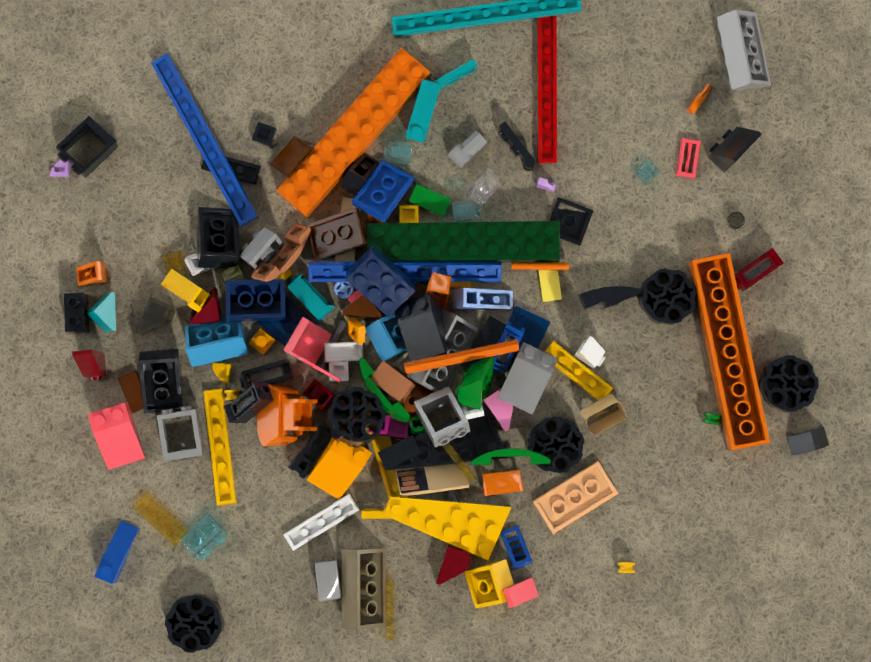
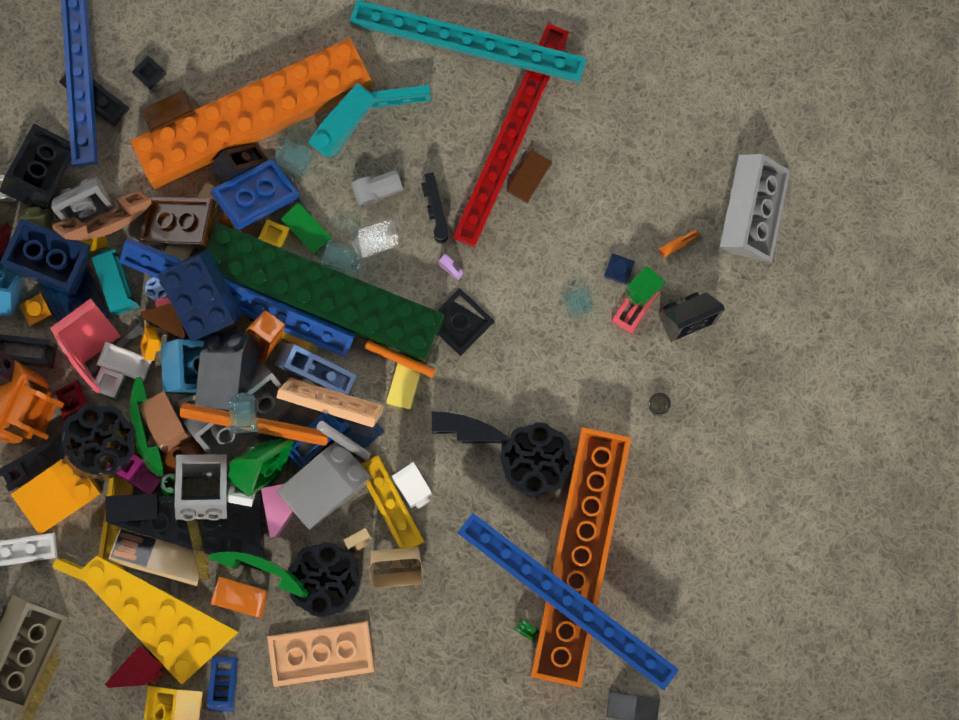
camera: 25 degrees right, 5 degrees down
dark red window [735,248,784,292] -> none
black connector [759,355,819,412] -> none
none -> clear light blue brick [229,393,258,434]
none -> light nougat tile [276,378,384,427]
none -> light grey bar [317,421,371,461]
none -> tan plate [344,528,371,552]
none -> blue plate [457,513,679,690]
none -> reddish brown tile [507,150,552,204]
none -> dark blue plate [604,253,635,285]
none -> green brick [625,266,665,308]

